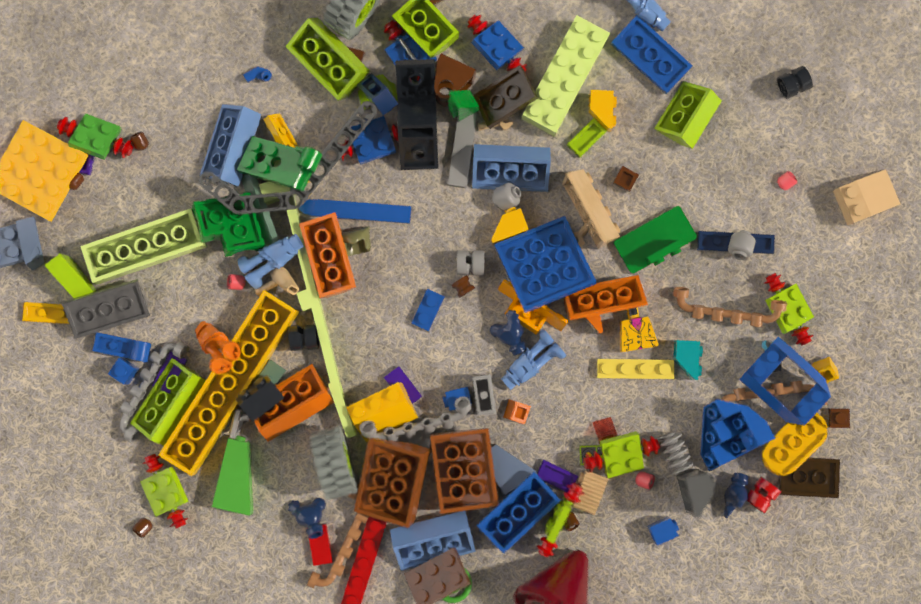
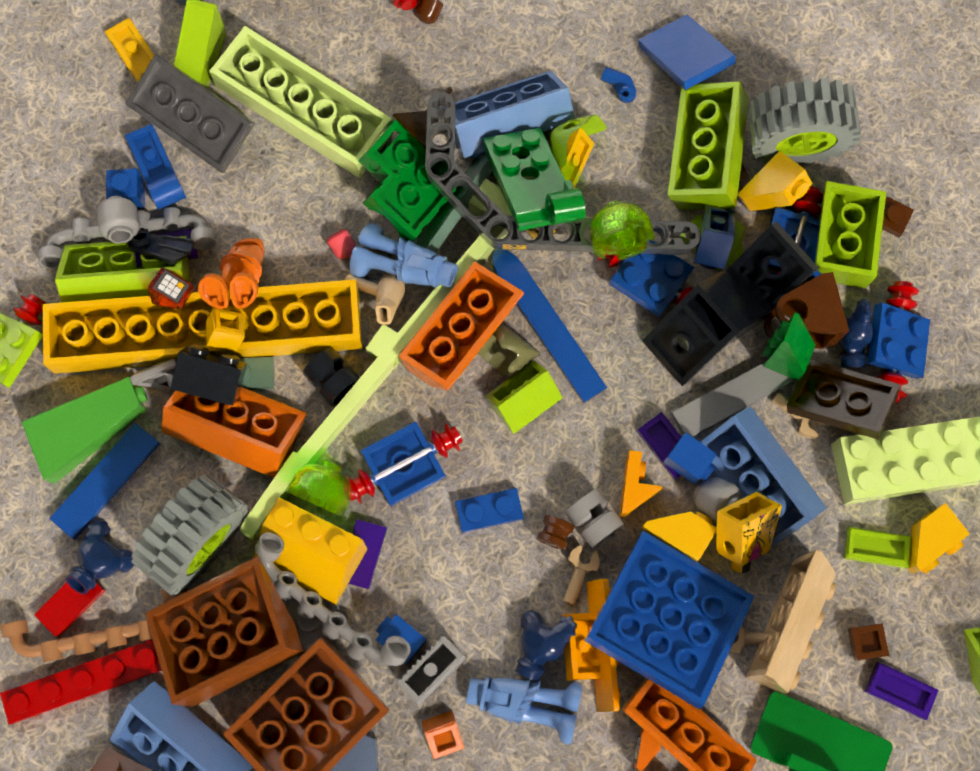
camera: 50 degrees right, 10 degrees down
none -> blue tile [49,422,161,540]
none -> light grey head [96,196,140,244]
none -> black piece [128,231,195,265]
none -> slope [148,267,195,310]
none -> yellow slope [206,307,245,351]
none -> clear neon green cylinder [286,460,352,517]
none -> blue plate [343,422,463,507]
none -> dark brown piece [393,87,453,149]
none -> lime brick [485,360,563,434]
none -> lime piece [550,114,607,167]
none -> tan bar [563,545,600,606]
none -> clear neon green cylinder [589,201,655,260]
none -> light orange slope [619,450,663,517]
none -> dark purple tile [636,412,681,480]
none -> blue tile [638,14,736,90]
none -> blue brick [663,432,717,485]
none -> yellow torso [716,492,782,573]
none -> yellow slope [738,151,813,211]
none -> dark blue animal [838,298,873,368]
none -> dark purple tile [864,662,939,720]

